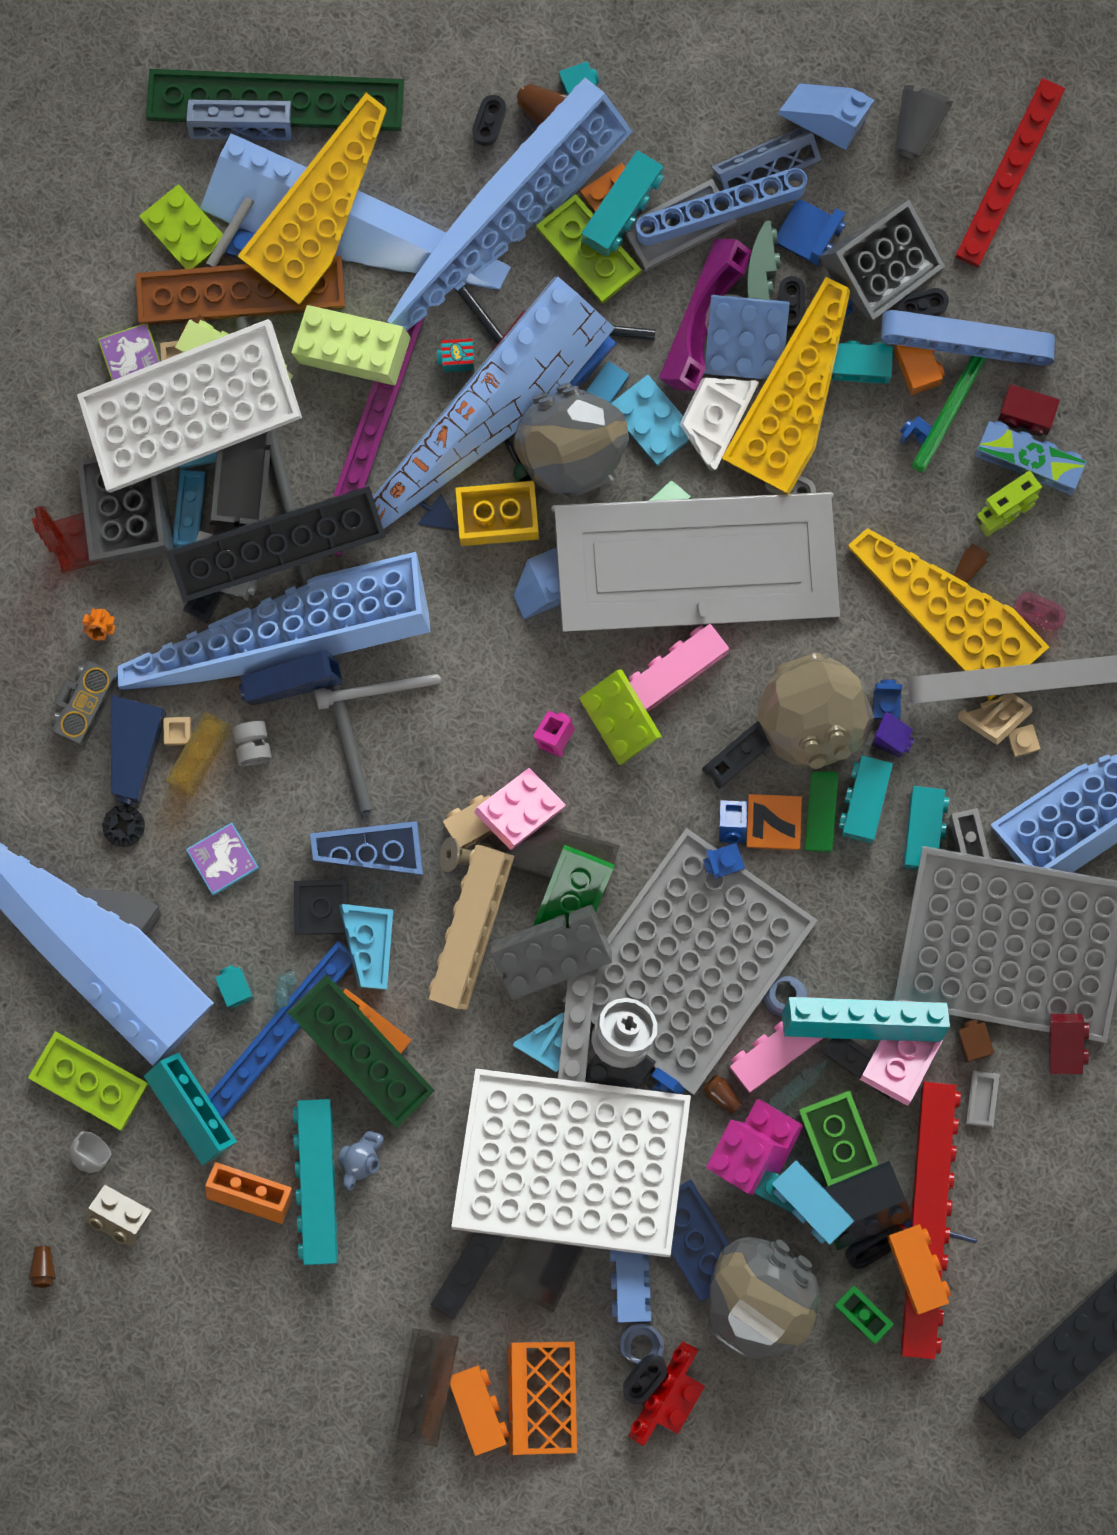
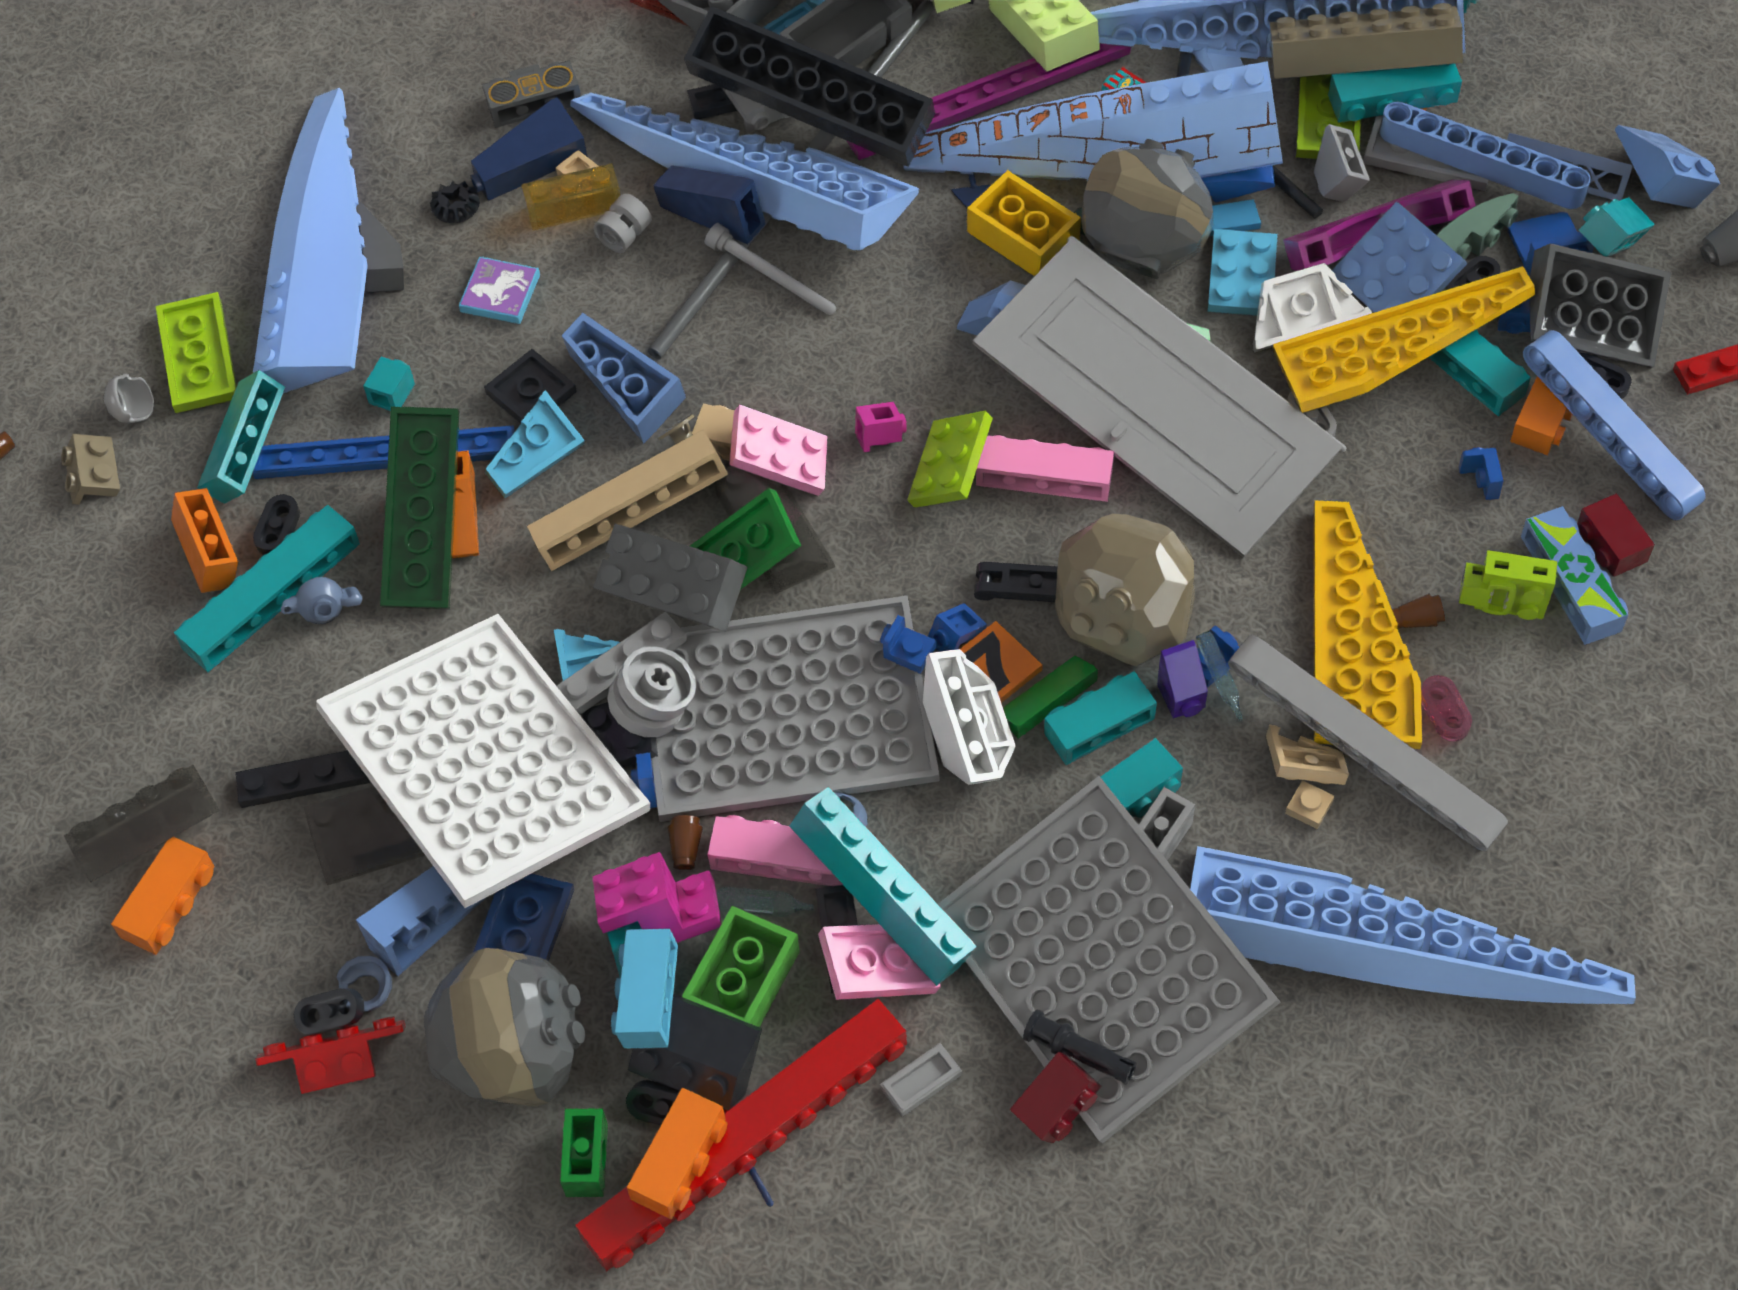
camera: 45 degrees right, 20 degrees down
orange gear [82,608,115,641] -> none
orange fence [508,1342,577,1455] -> none
green axle [912,356,986,473] -> none
reddish brown brick [956,1020,994,1063] -> none
none -> black plate [253,494,300,555]
none -> white wedge [923,649,1015,785]
none -> black pin [1023,1009,1137,1085]
none -> clear light blue piece [1196,630,1244,722]
none -> dark tan brick [1270,3,1463,79]
none -> light grey slope [1314,124,1370,202]
none -> teal brick [1579,197,1655,257]

